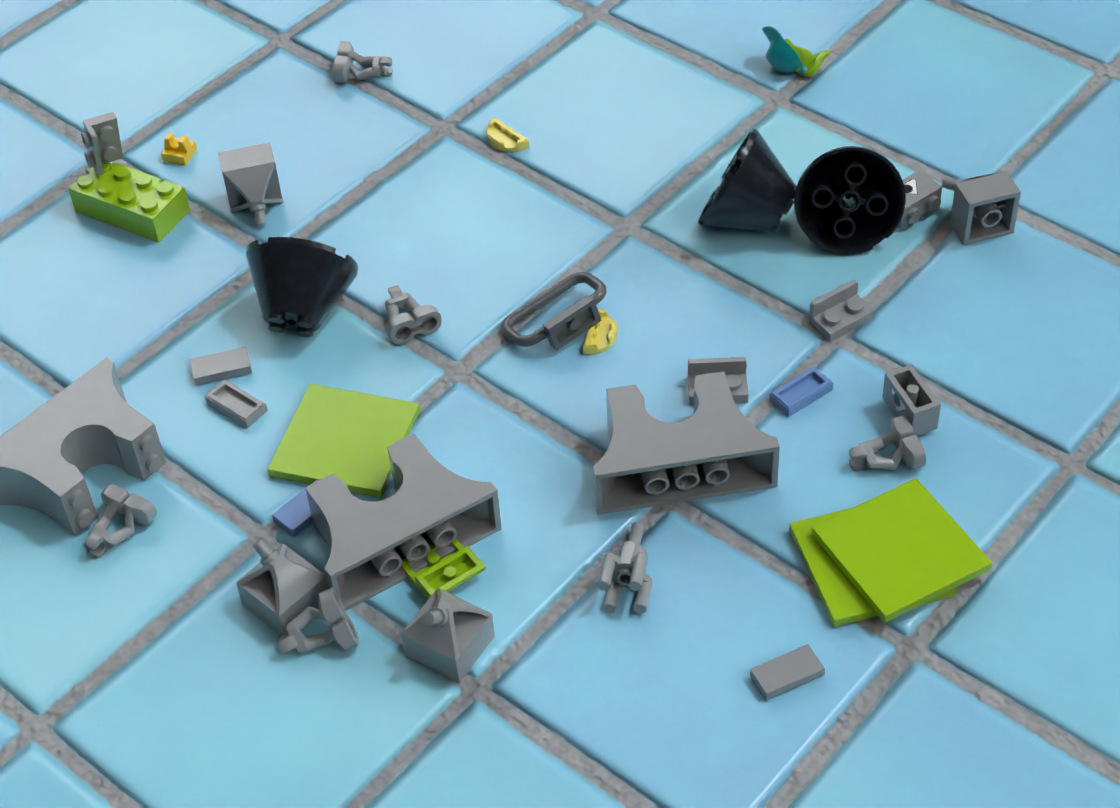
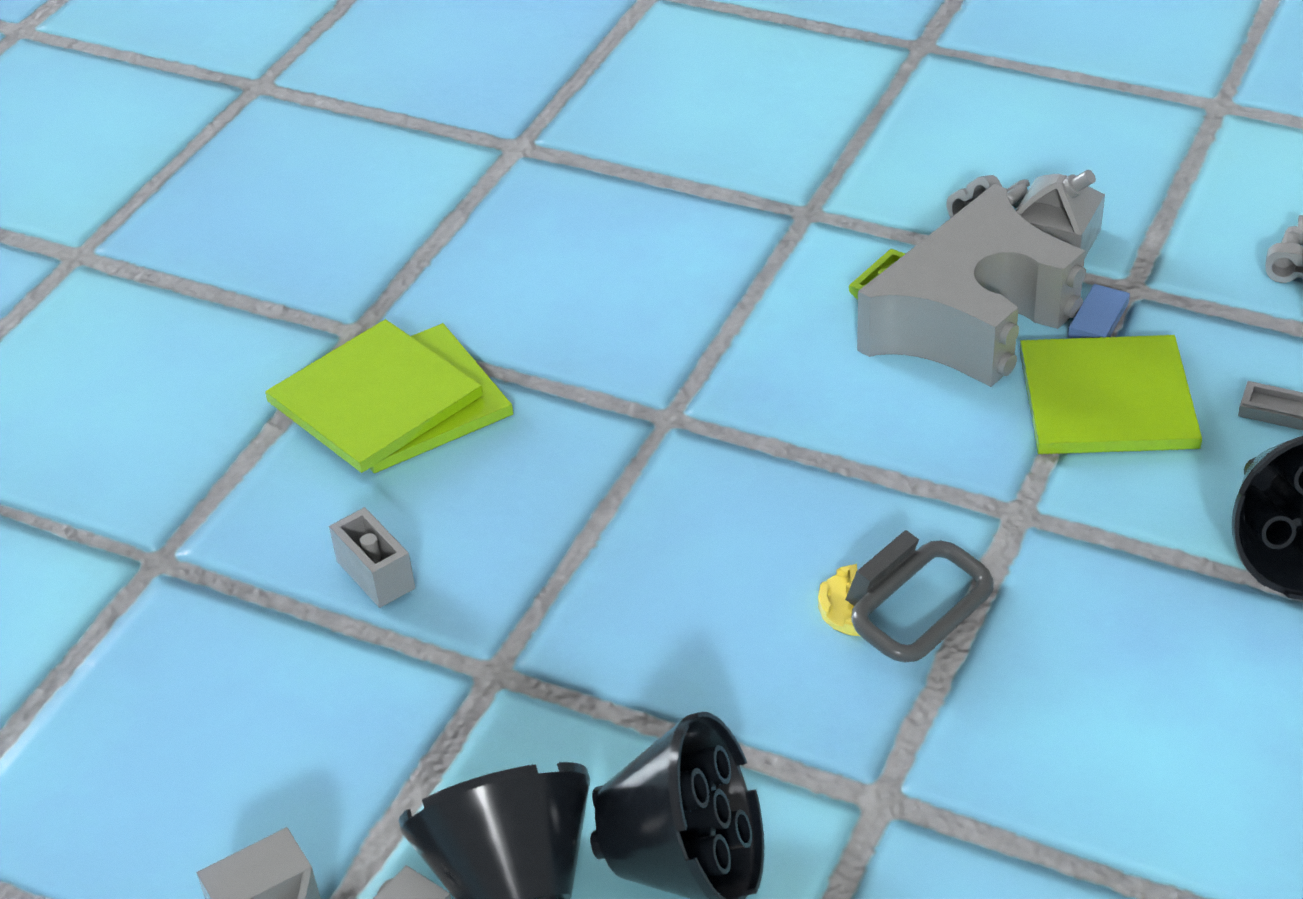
camera: 165 degrees right, 5 degrees down
light grey piece [385,285,442,345] -> none
light grey piece [401,588,495,683] -> none
light grey piece [593,371,780,515] -> none
light grey plant [597,522,652,614] -> none
light grey bracket [687,357,749,405] -> none
light grey tile [750,644,825,700] -> none
medium blue tile [769,367,834,417] -> none
light grey bracket [809,280,875,342] -> none
light grey piece [849,415,926,471] -> none

